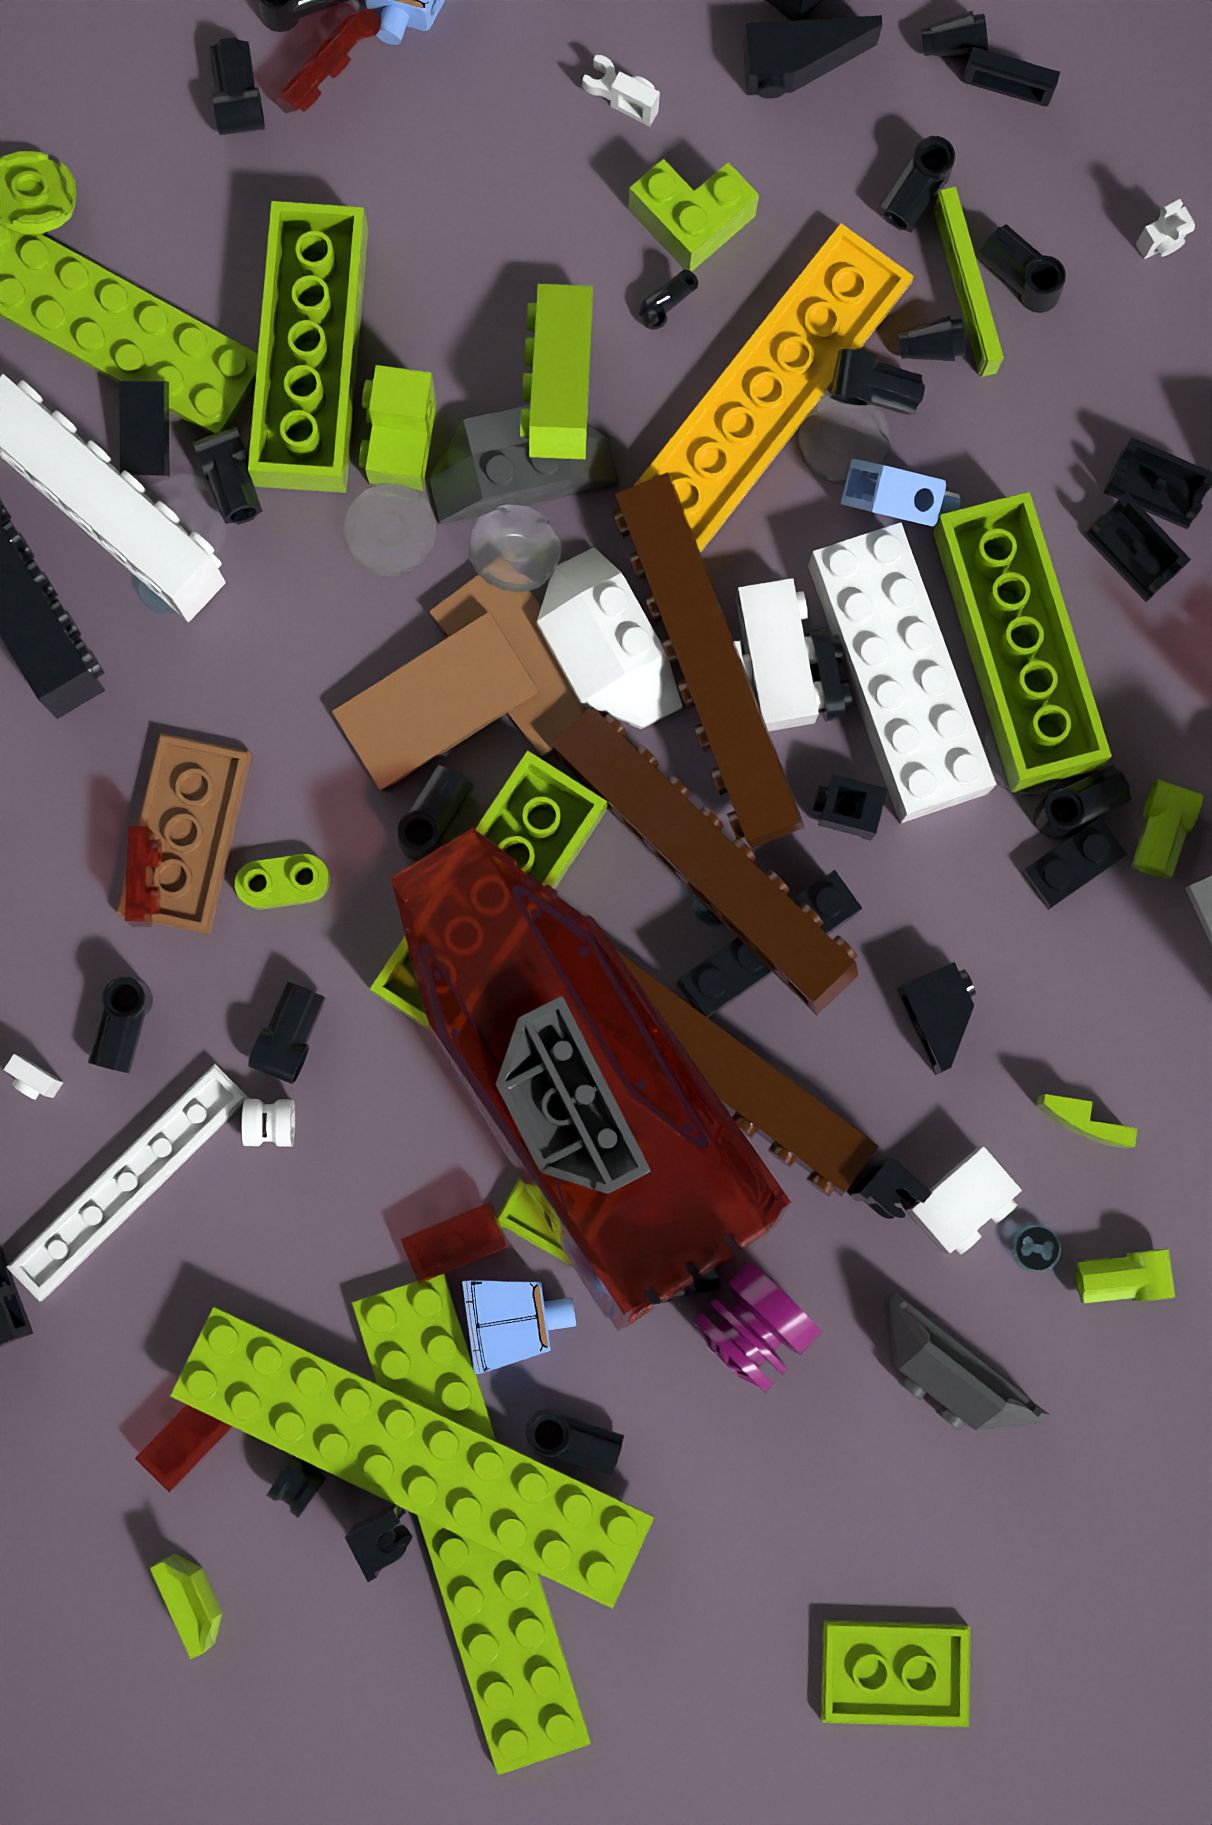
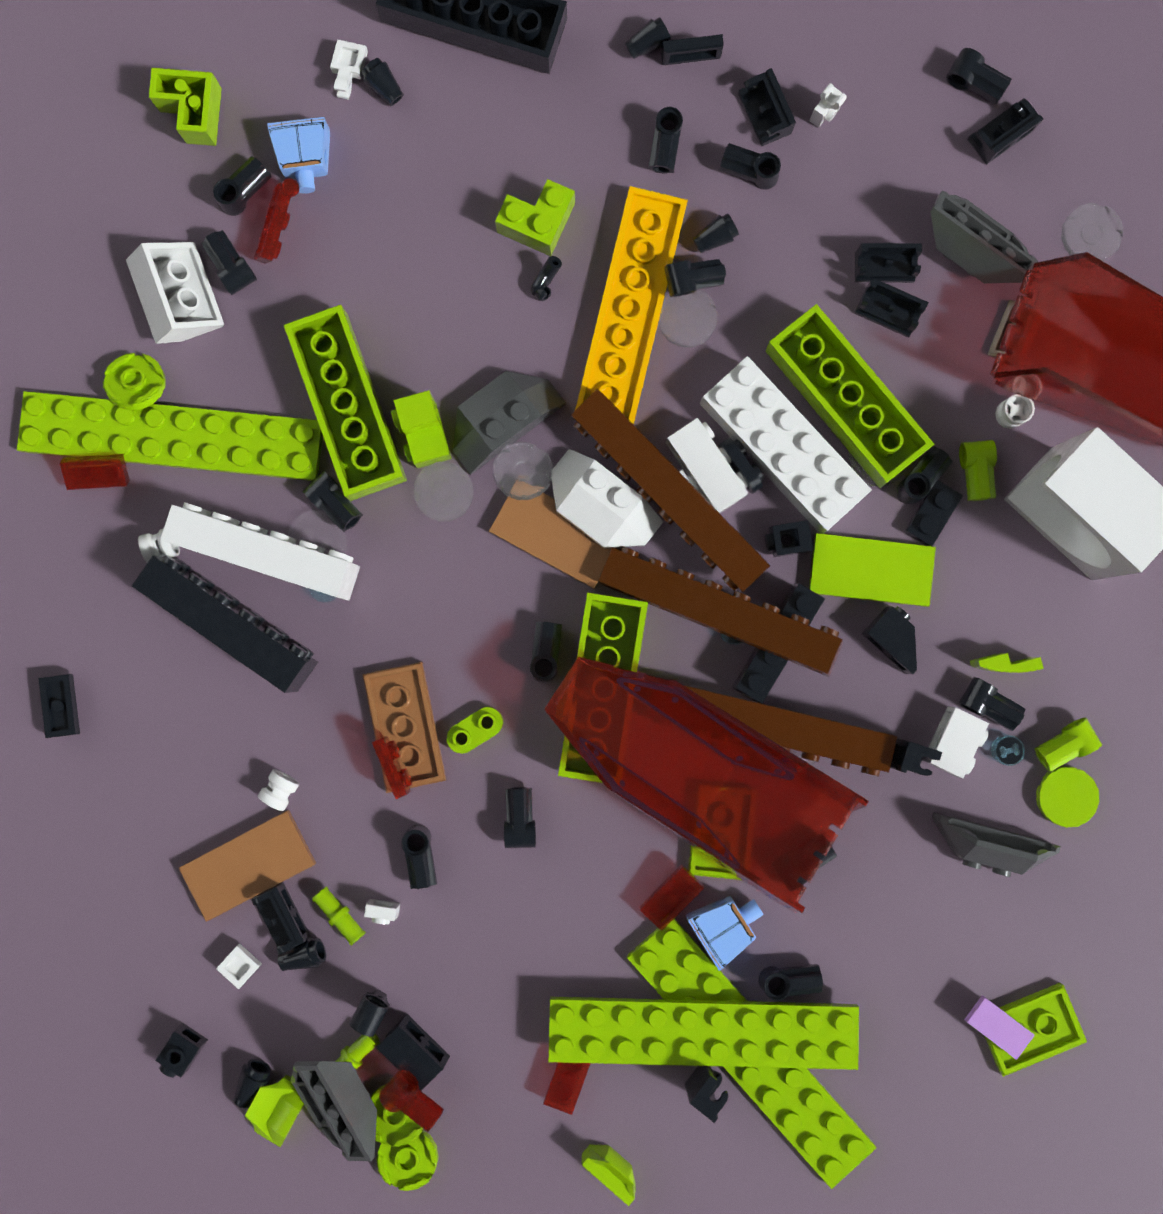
camera: 20 degrees left, 5 degrees up
white tile [7,1064,250,1301] -> none
black tile [119,381,170,476] -> none
white wheel [242,1099,295,1147] -> none
black wheel [267,1456,327,1518] -> none
medium nougat tile [332,611,540,791] -> none
dark grey wedge [495,996,651,1194] -> none
lime brick [520,284,593,459] -> none
white plate [582,55,660,127] -> none
magenta wheel [692,1261,823,1393] -> none
black slope [743,15,883,99] -> none
light blue torso [840,459,960,527] -> none
lime tile [933,186,1004,377] -> none
none -> white slope [126,242,224,344]
none -> black hinge [738,68,796,146]
none -> lime tile [809,533,936,607]
none -> black piece [959,677,1026,731]
none -> lavender tile [964,995,1035,1060]
none -> lime tile [1036,766,1100,828]

